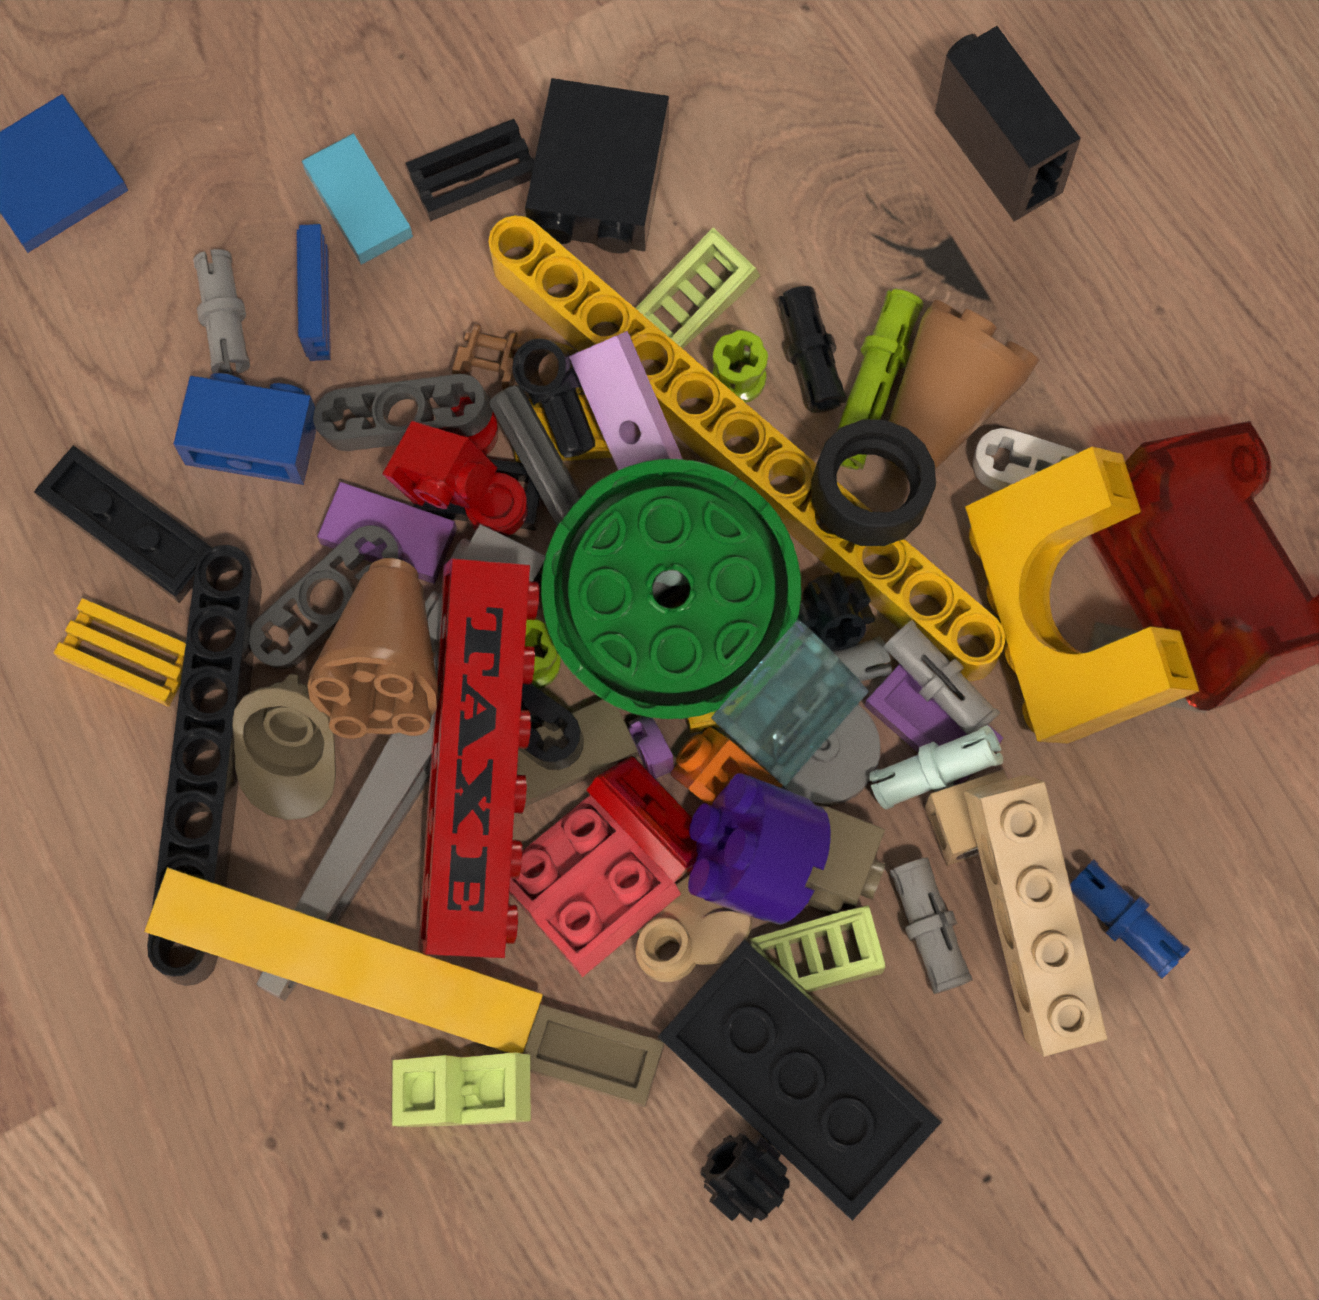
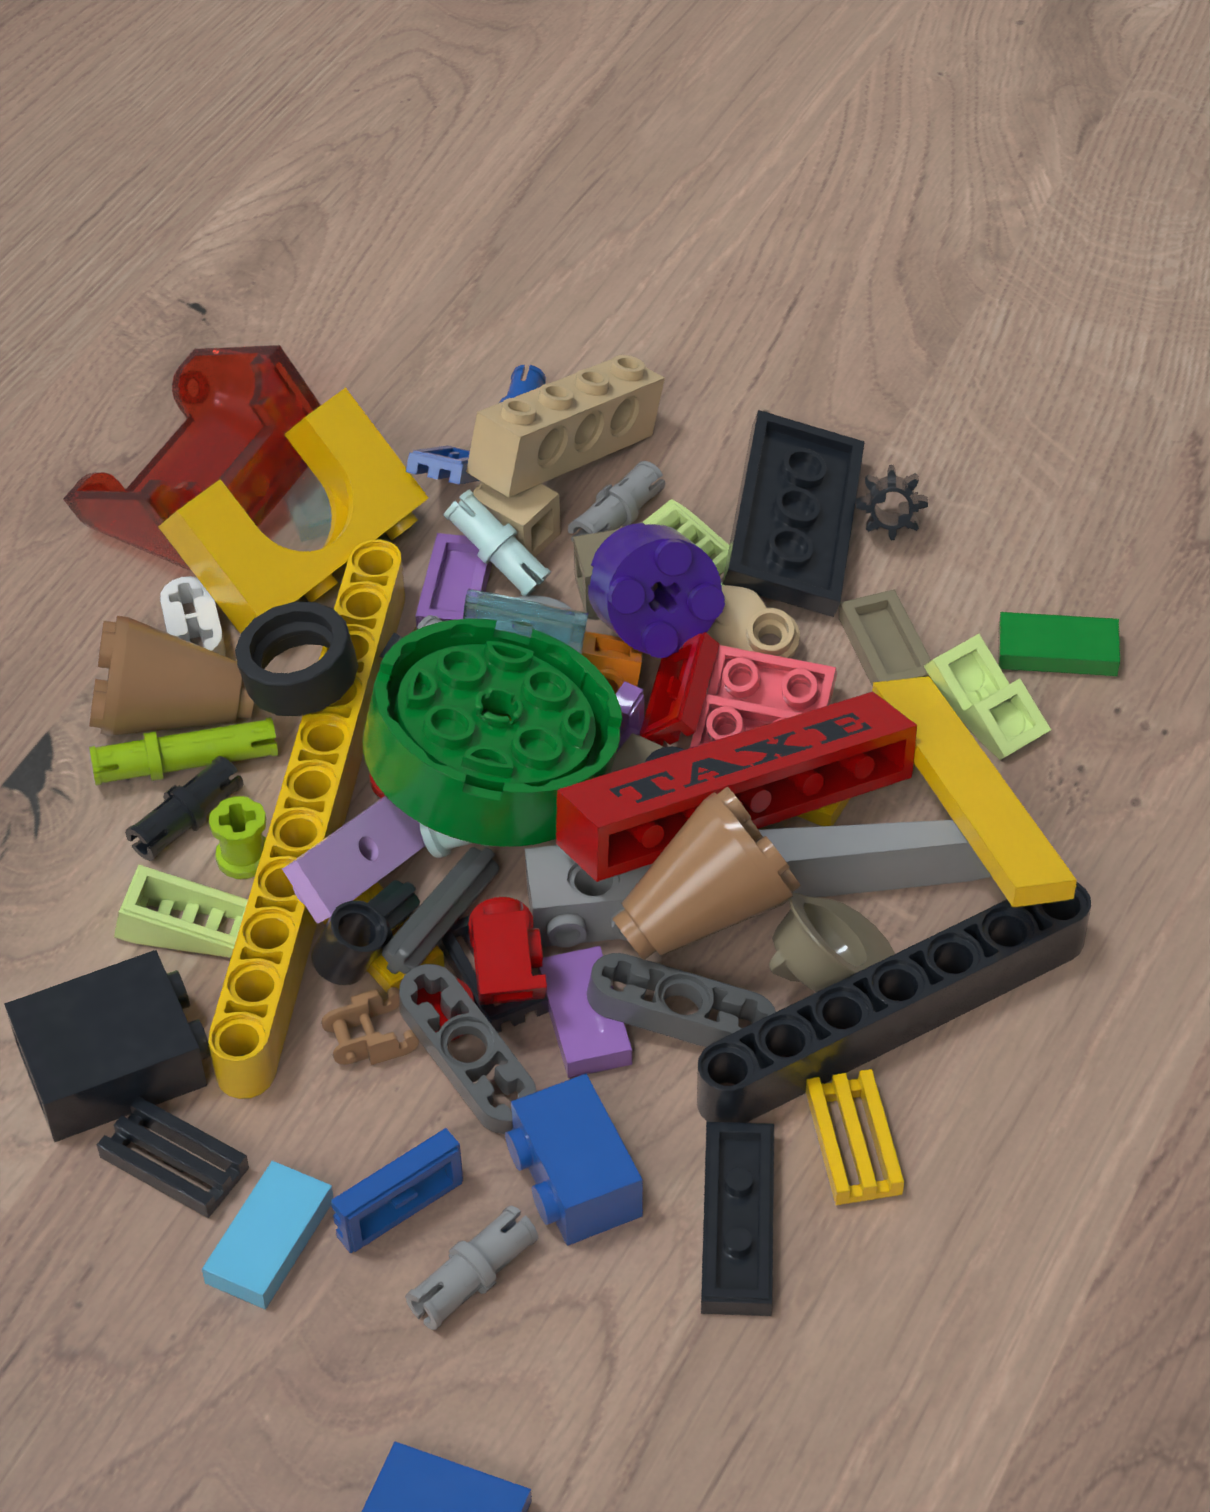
camera: 125 degrees left, 25 degrees down
light grey pin [883,620,1000,735] -> none
none -> tile [406,445,480,485]
none -> green tile [998,612,1120,676]

